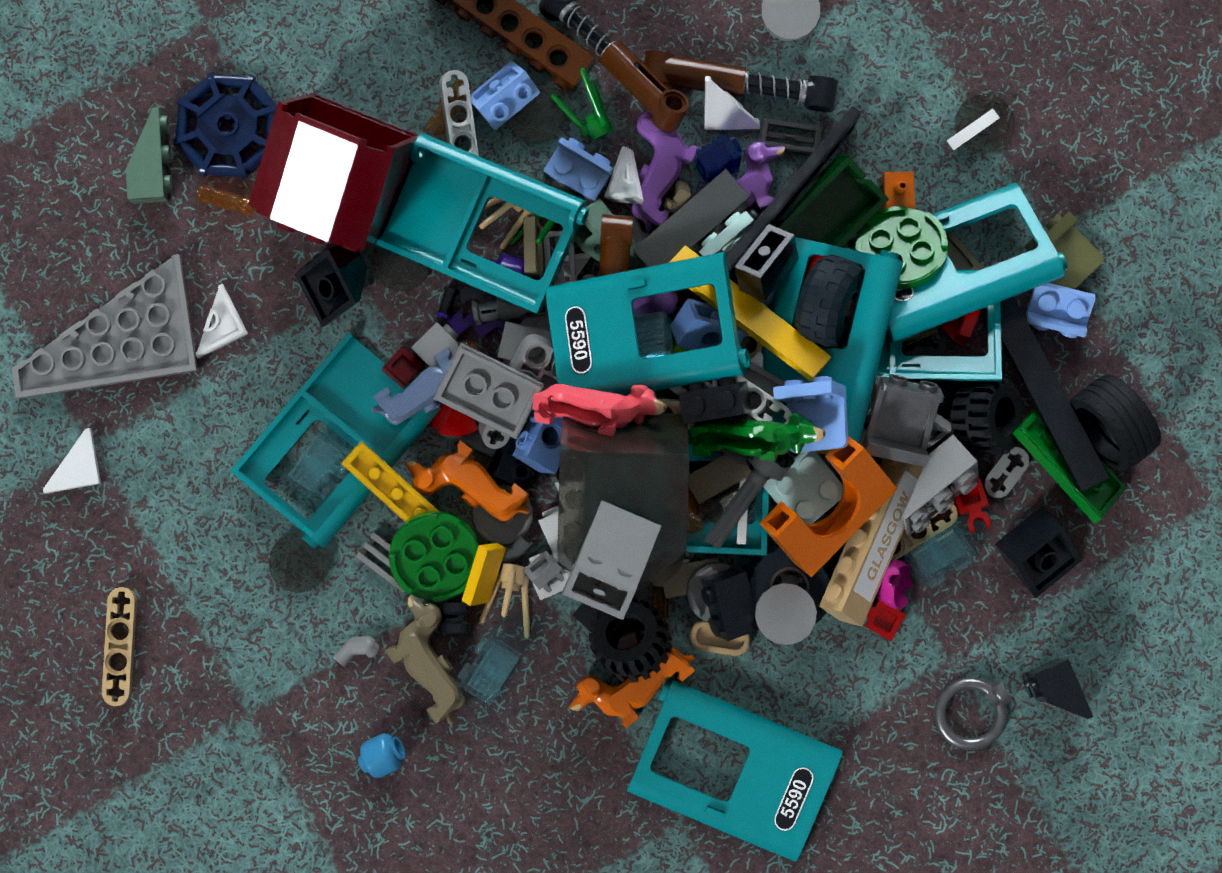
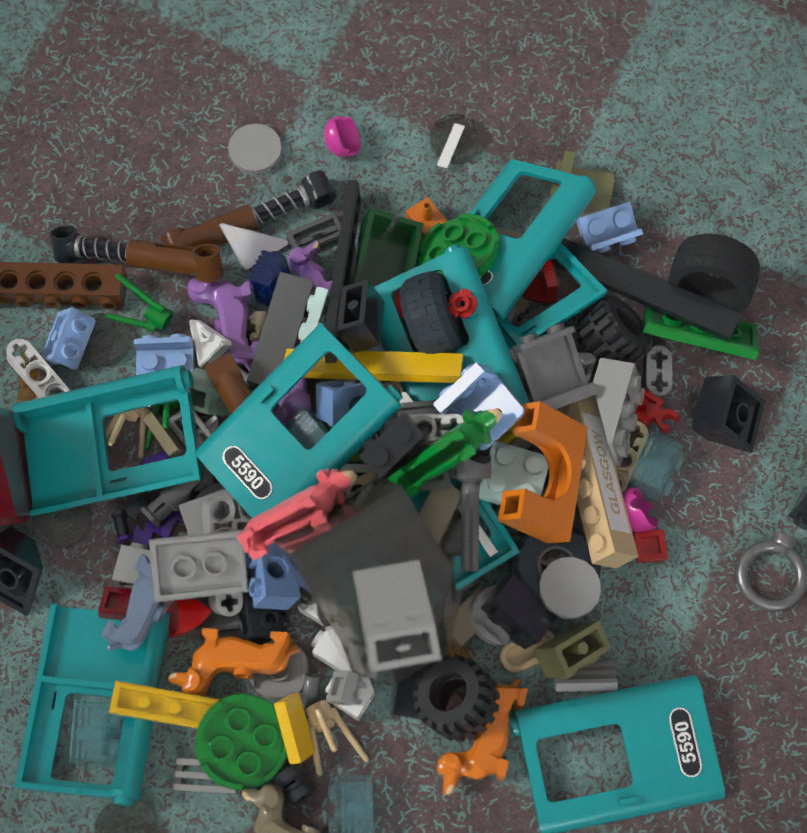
camera: 30 degrees left, 15 degrees down
none -> dark pink hair [324,116,361,158]
none -> red plate [449,289,478,319]
none -> olive brick [534,621,612,680]
none -> light grey tile [554,661,618,692]

